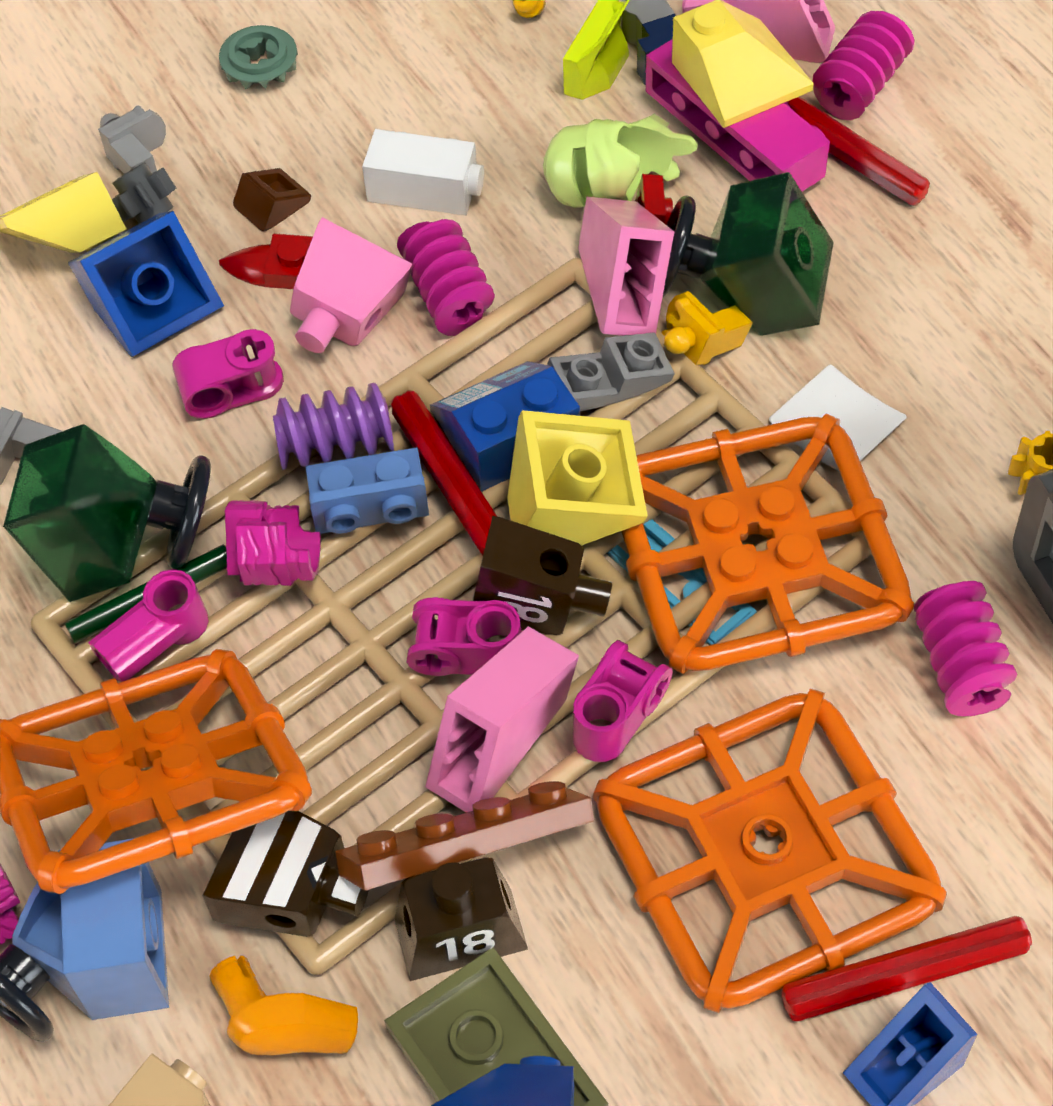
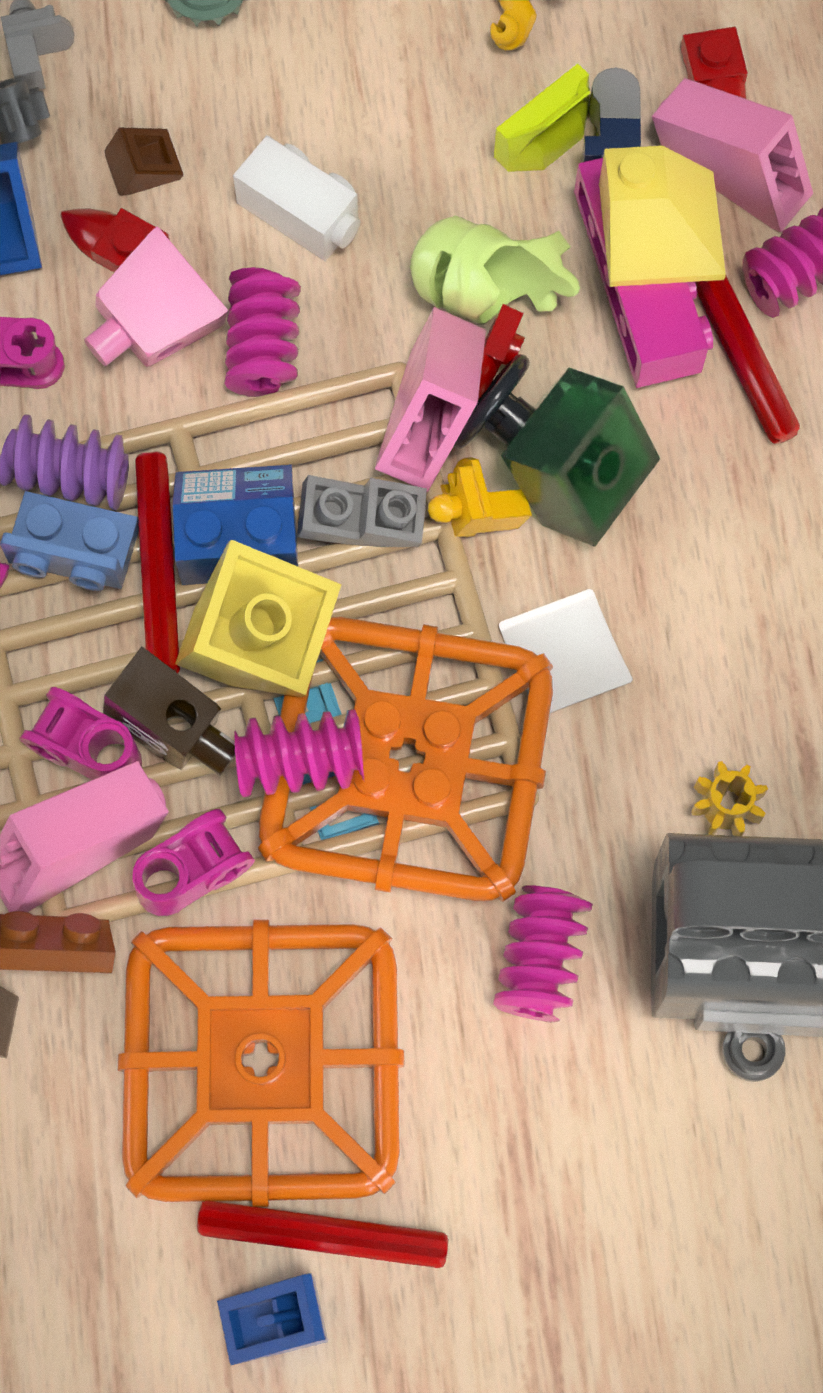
camera: 20 degrees right, 15 degrees up
none -> dark pink piece [234,709,365,797]

